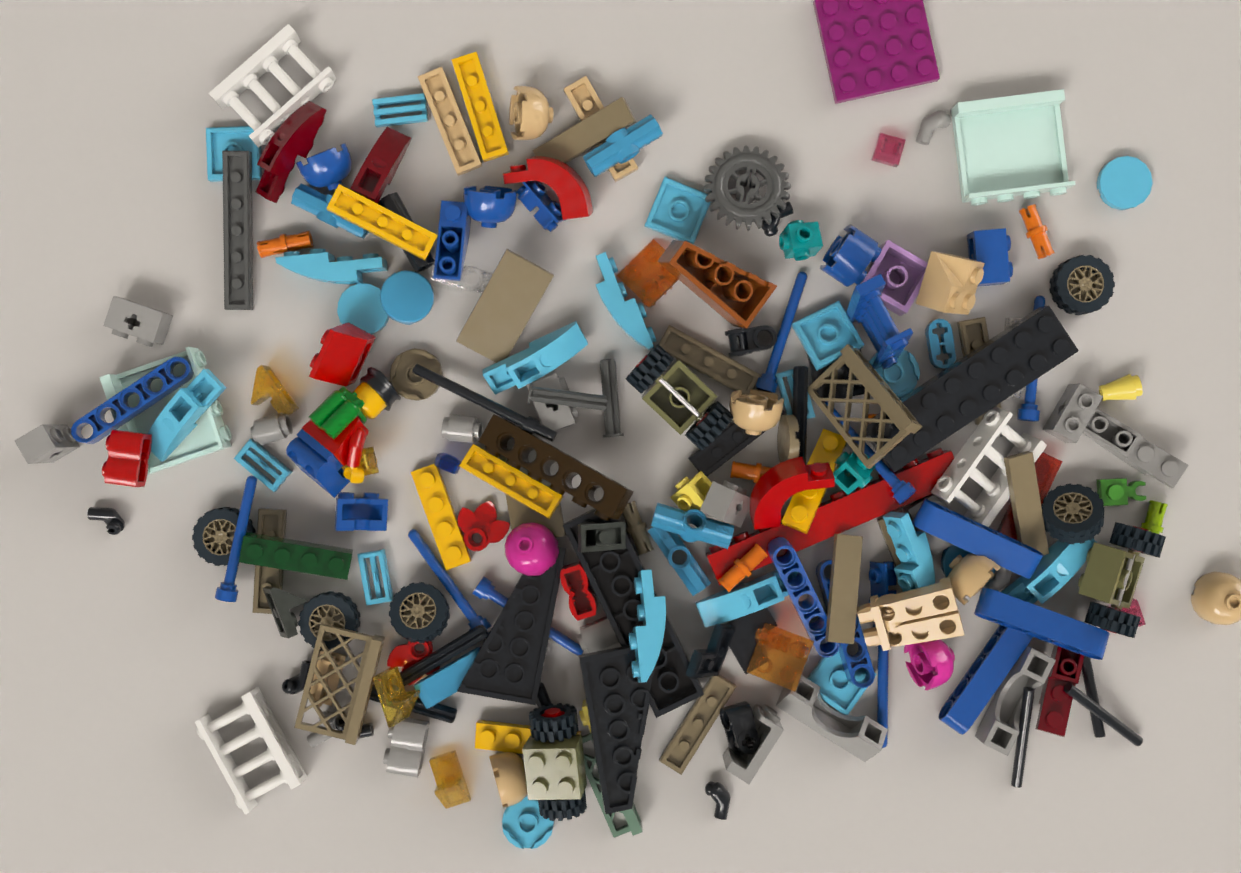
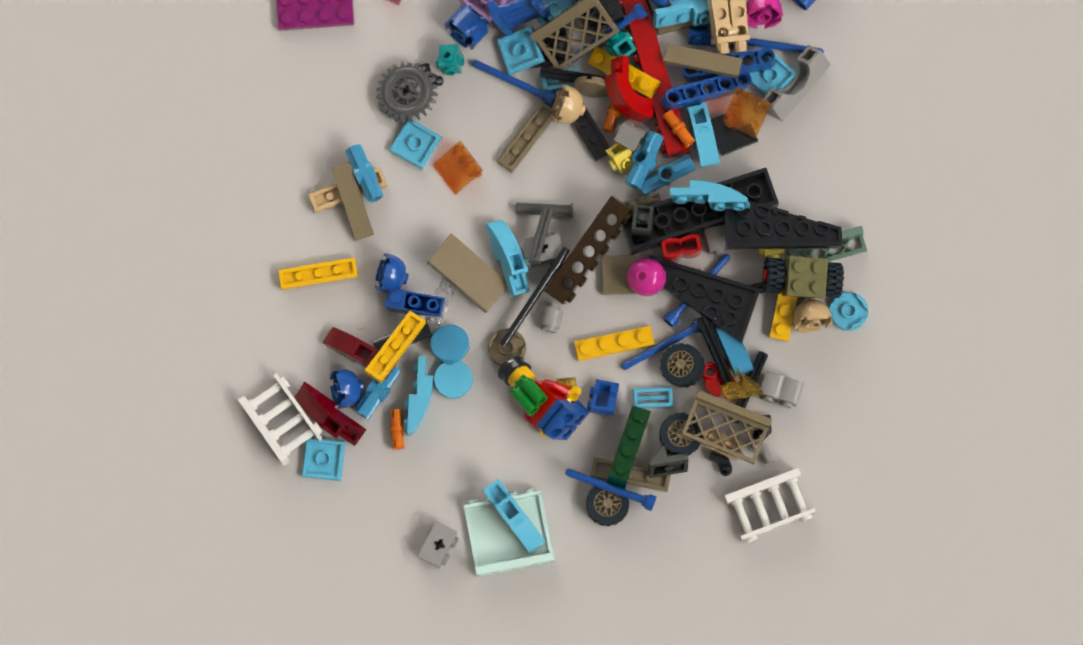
camera: 85 degrees left, 10 degrees down
light grey brick [14,424,80,464] -> none
blue beam [71,357,194,444] -> none
black arm [87,507,124,535] -> none
red brick [102,430,152,487] -> none
dark grey tile [222,151,253,310] -> none
medium azure tile [234,439,293,492] -> none
light grey brick [250,413,293,445] -> none
clear yellow slope [251,365,299,414] -> none
red slope [309,322,376,387] -> none
medium azure tile [372,93,428,128] -> none
tan plate [417,67,482,176] -> none
clear yellow slope [429,750,471,809] -> none
clear blue tile [434,453,461,474] -> none
red plate [458,501,510,551] -> none
yellow plate [459,444,563,520] -> none
red arch [503,156,593,220] -> none
tan cylinder [509,86,554,140] -> none
blue hinge [517,181,566,232] -> none
medium azure slope [595,252,657,351] -> none
brick [625,344,734,450] -> none
dark orange wedge [657,240,777,329] -> none
dark tan tile [659,674,737,775] -> none
black tile [685,623,735,679] -> none
black arm [705,781,730,820] -> none
black piece [720,701,760,755] -> none
light grey panel [722,704,784,784] -> none
black piece [725,325,777,358] -> none

